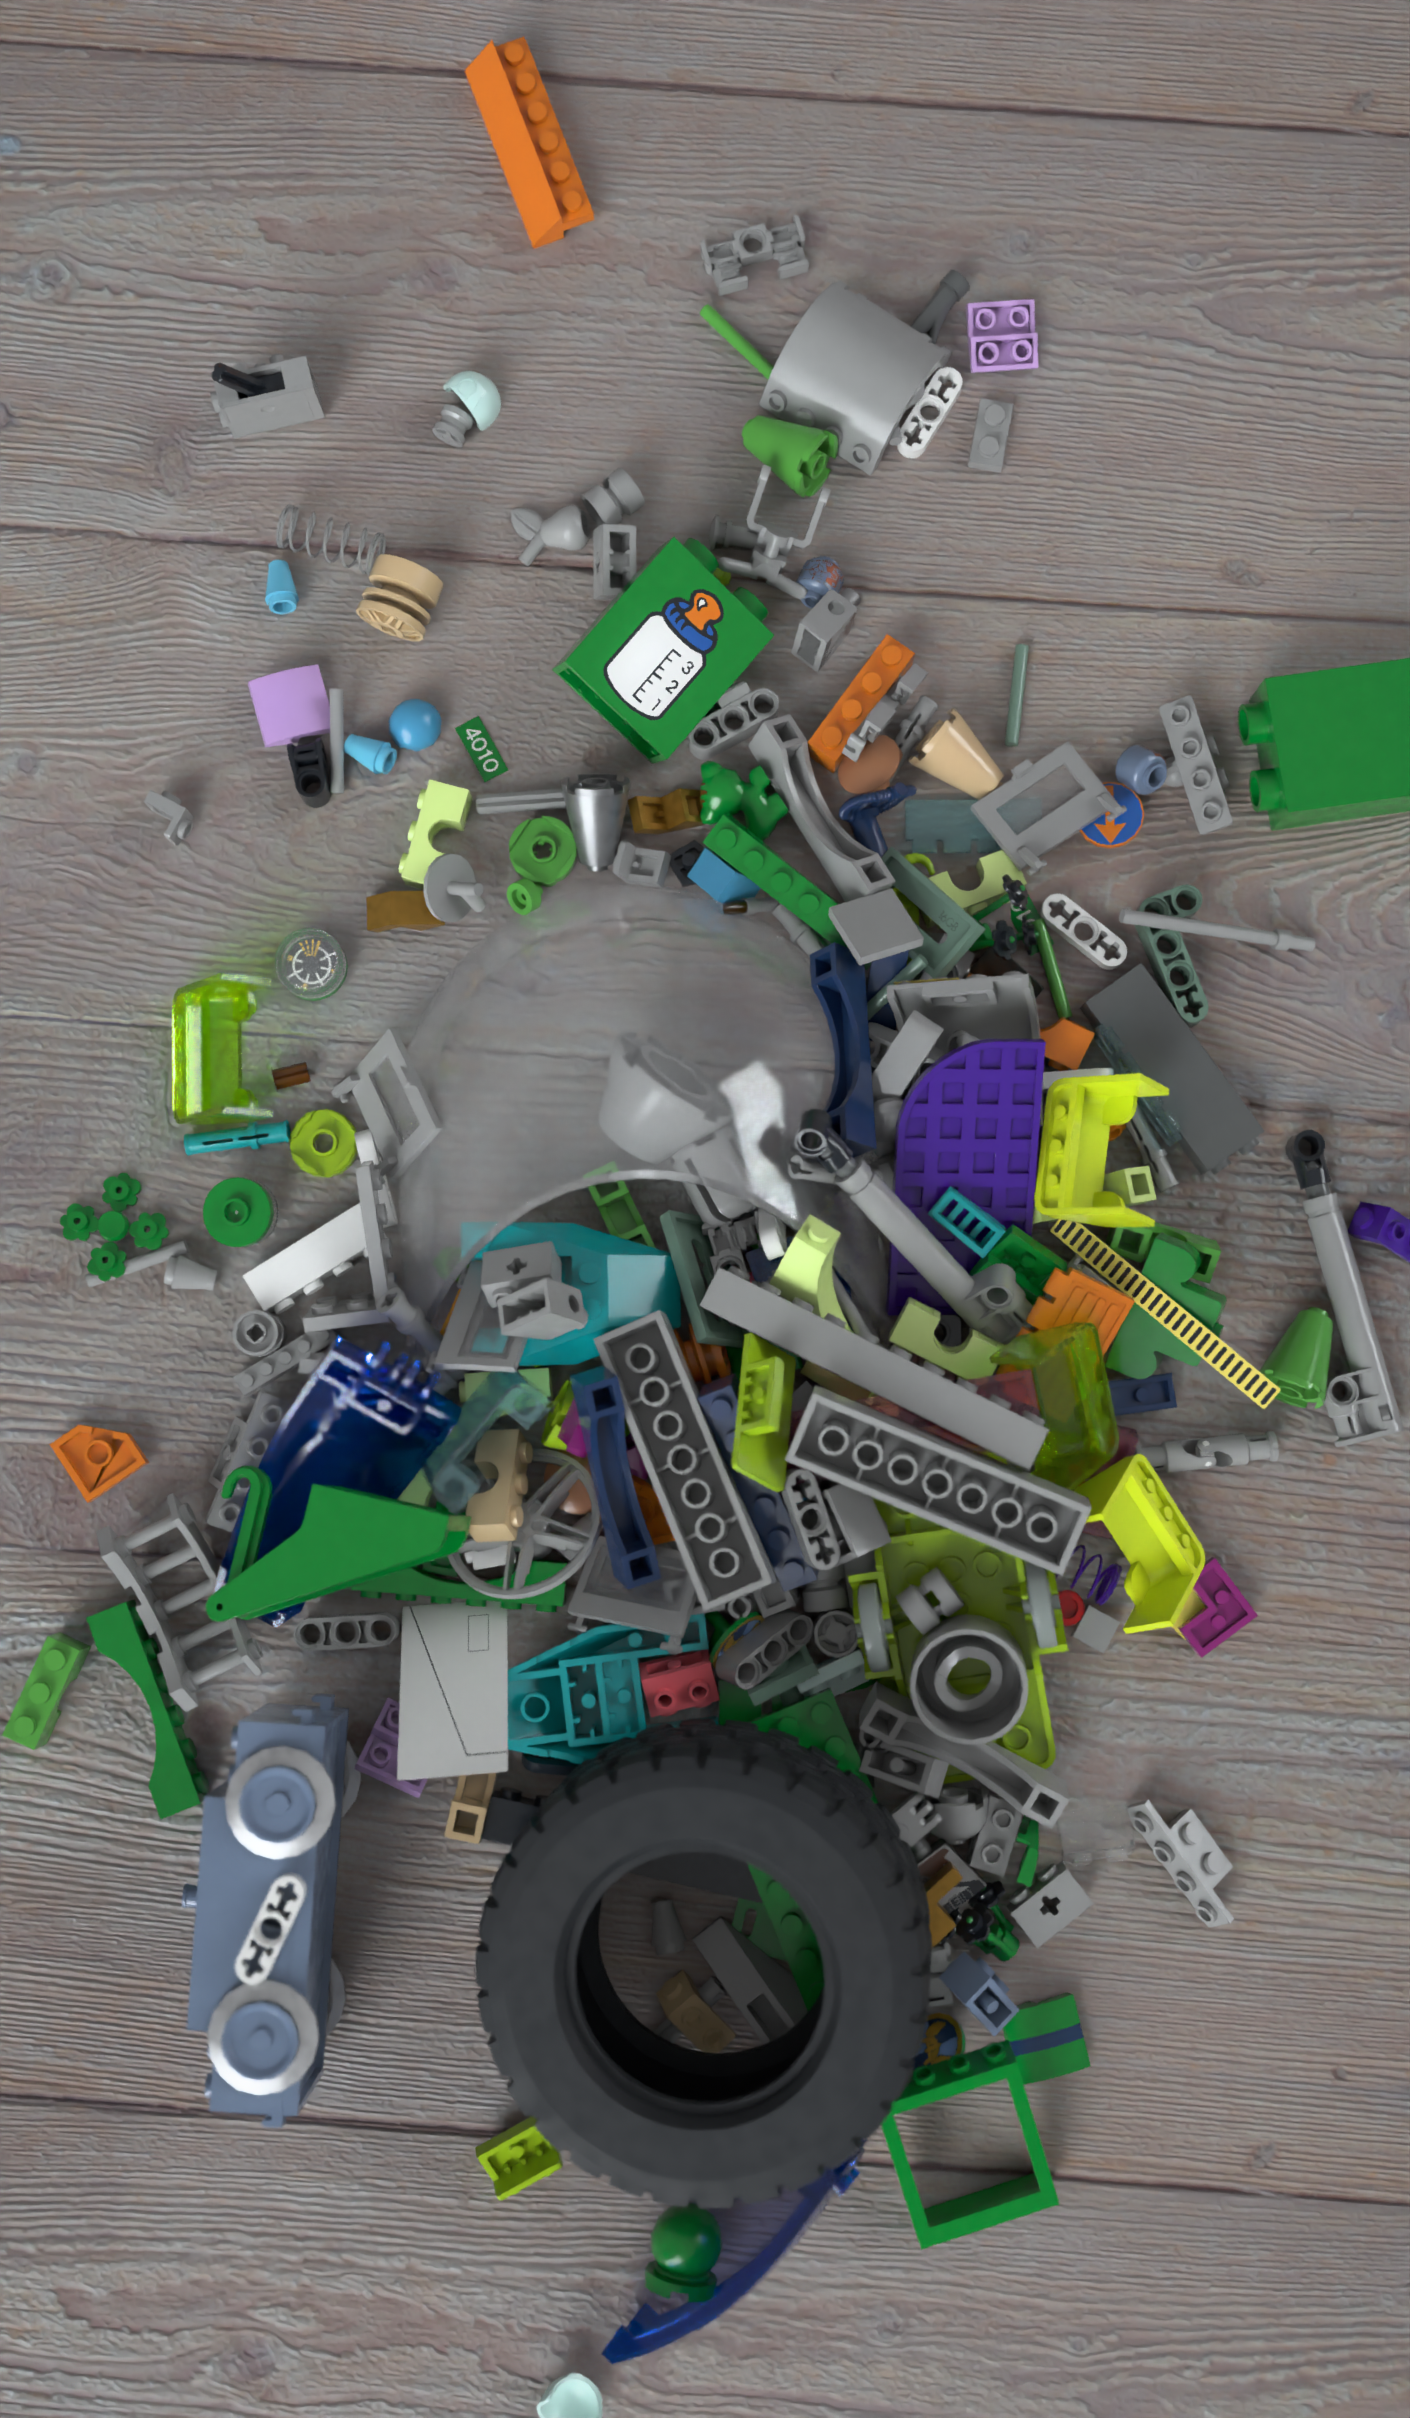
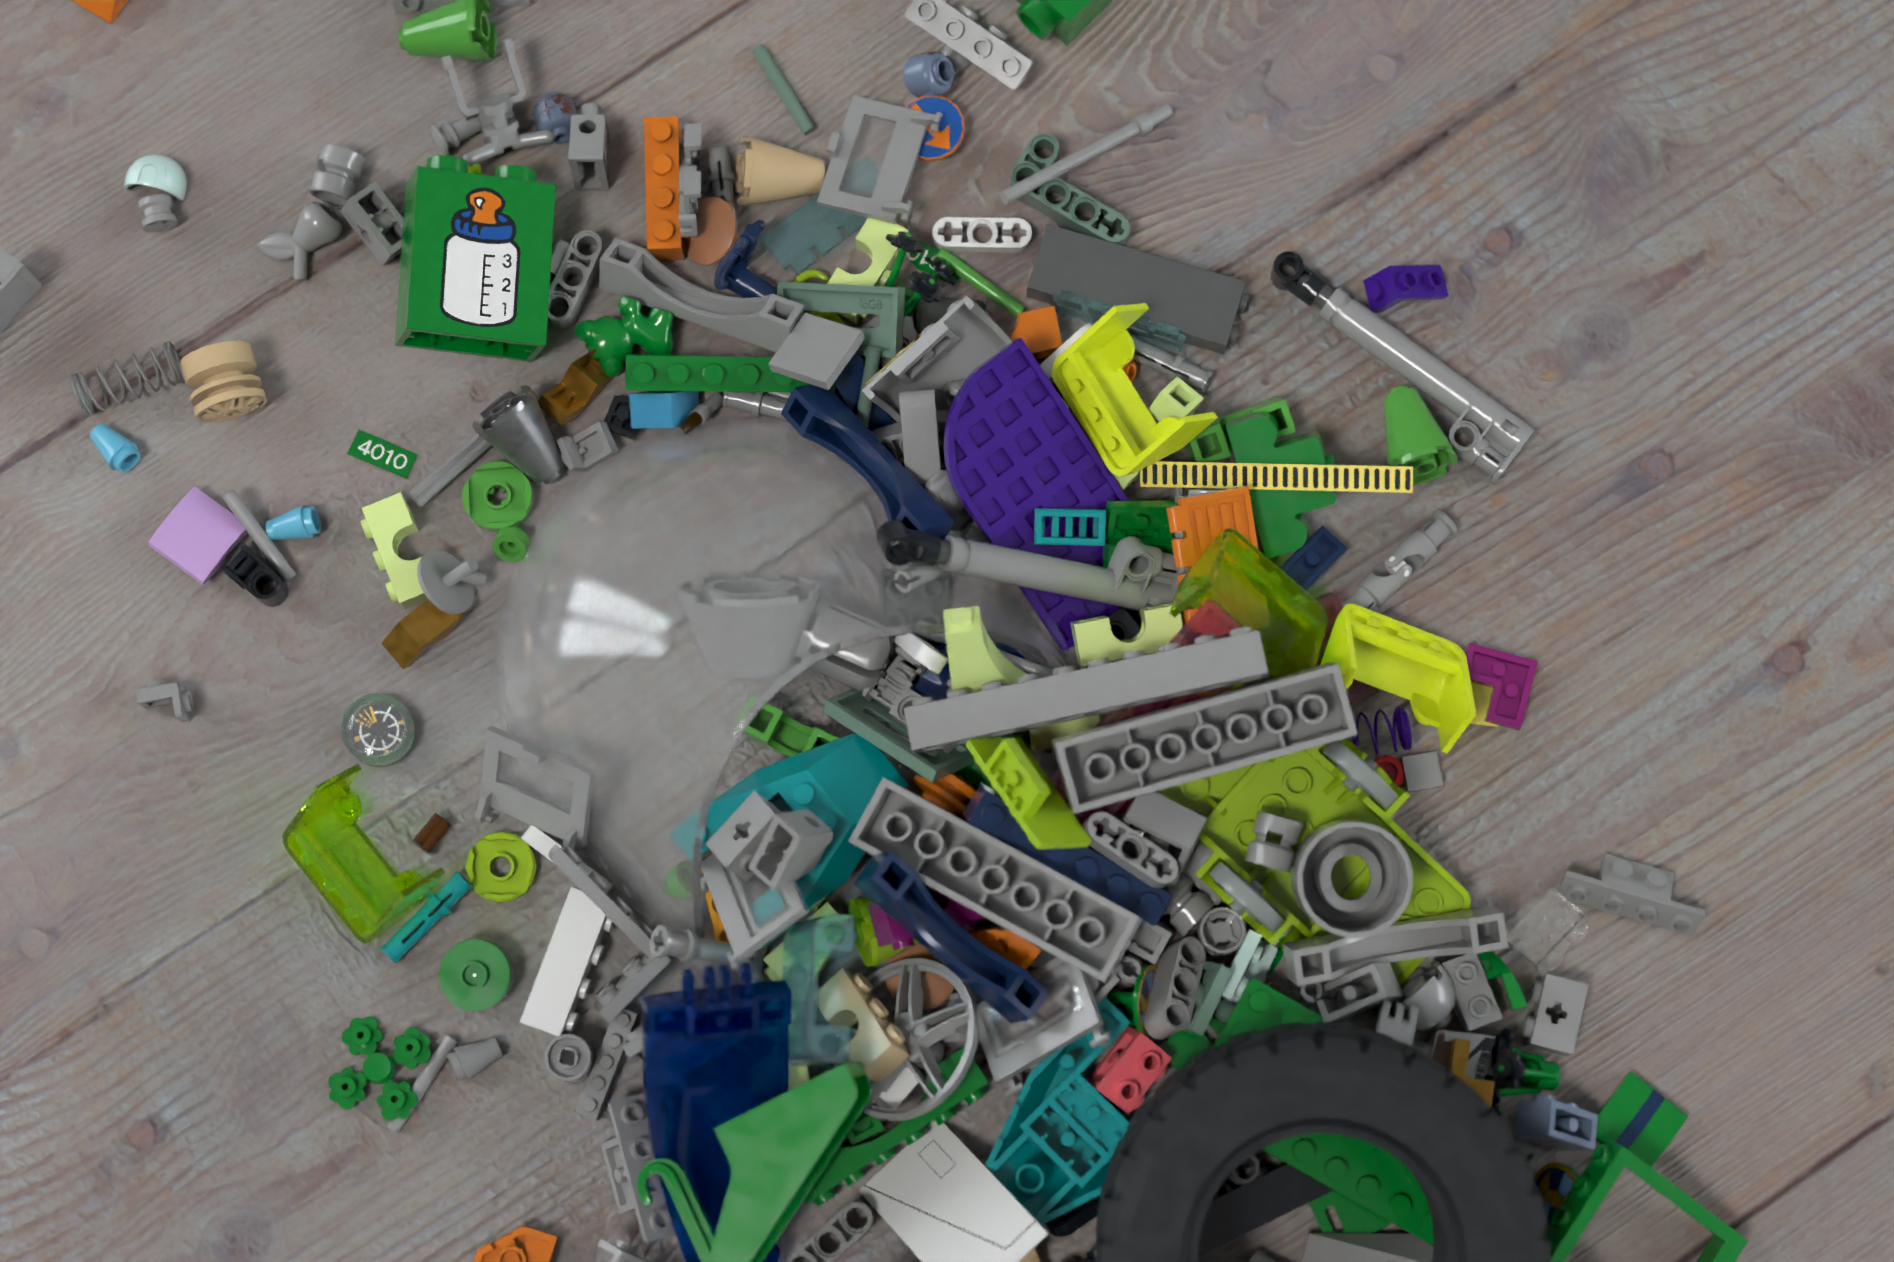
camera: 40 degrees left, 5 degrees down
dark azure hair [389,699,441,752] -> none

